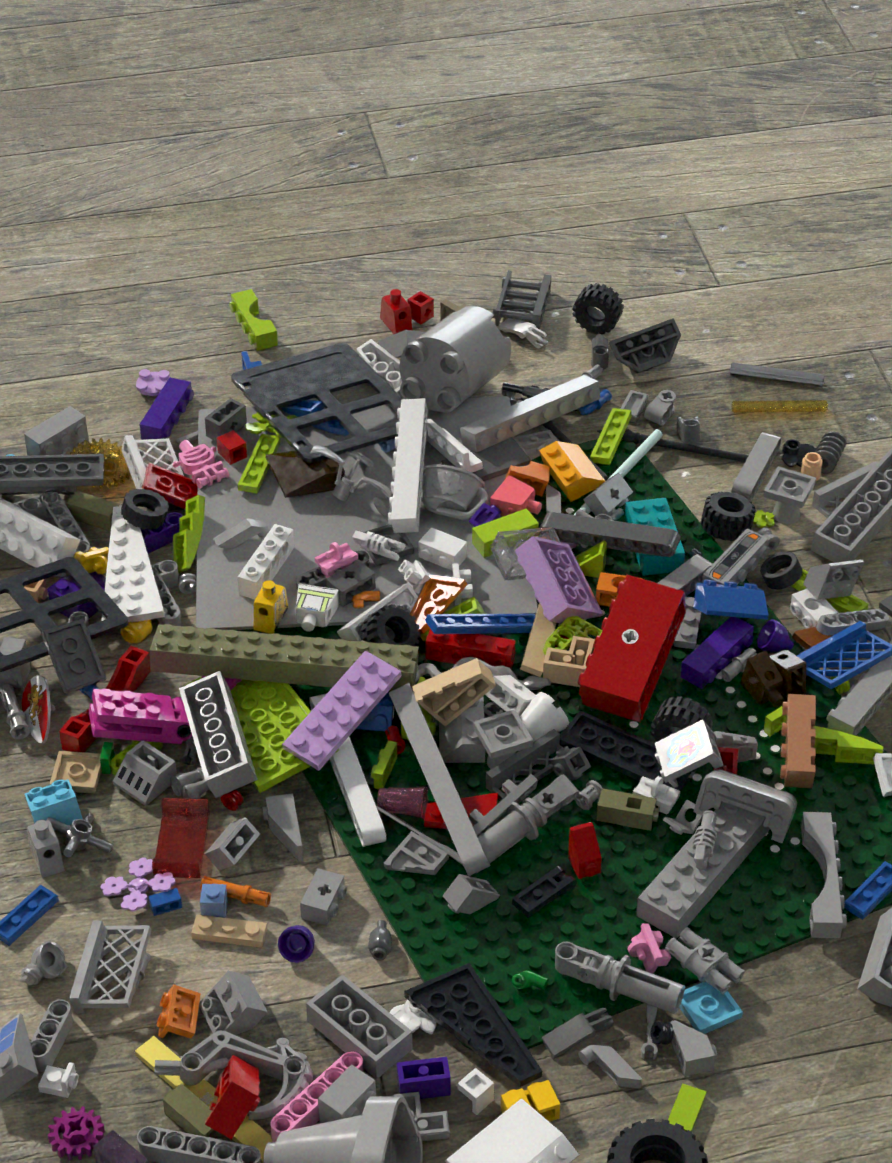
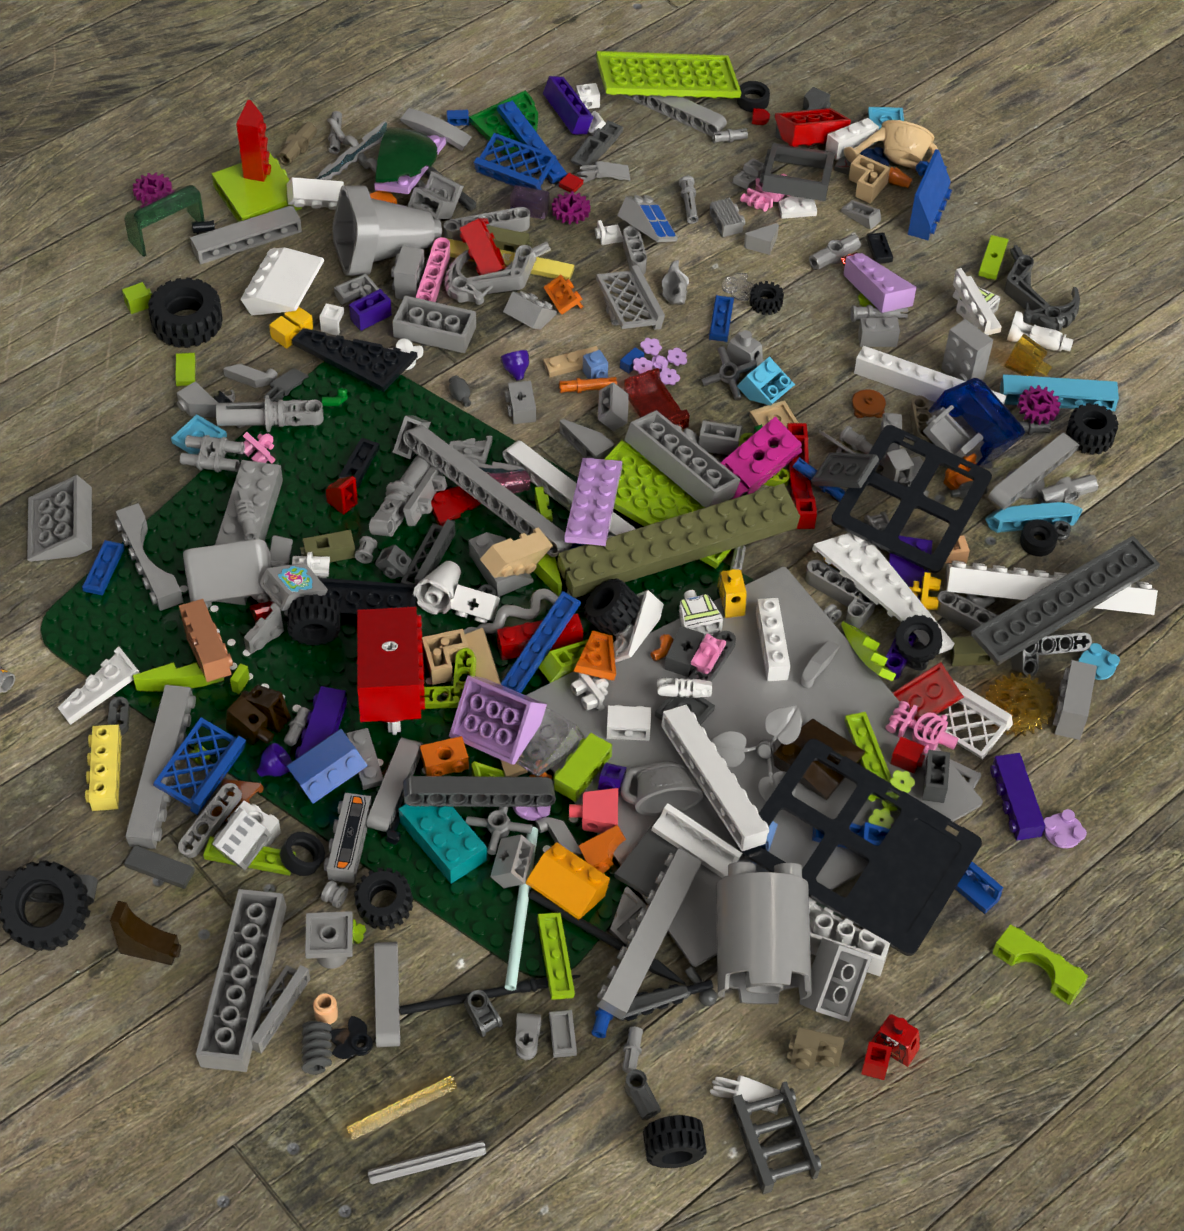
camera: 150 degrees right, 10 degrees up
white hips [398,560,431,594] -> none
light grey plant [473,709,533,769] -> none
dark grey wedge [609,318,681,373] -> none

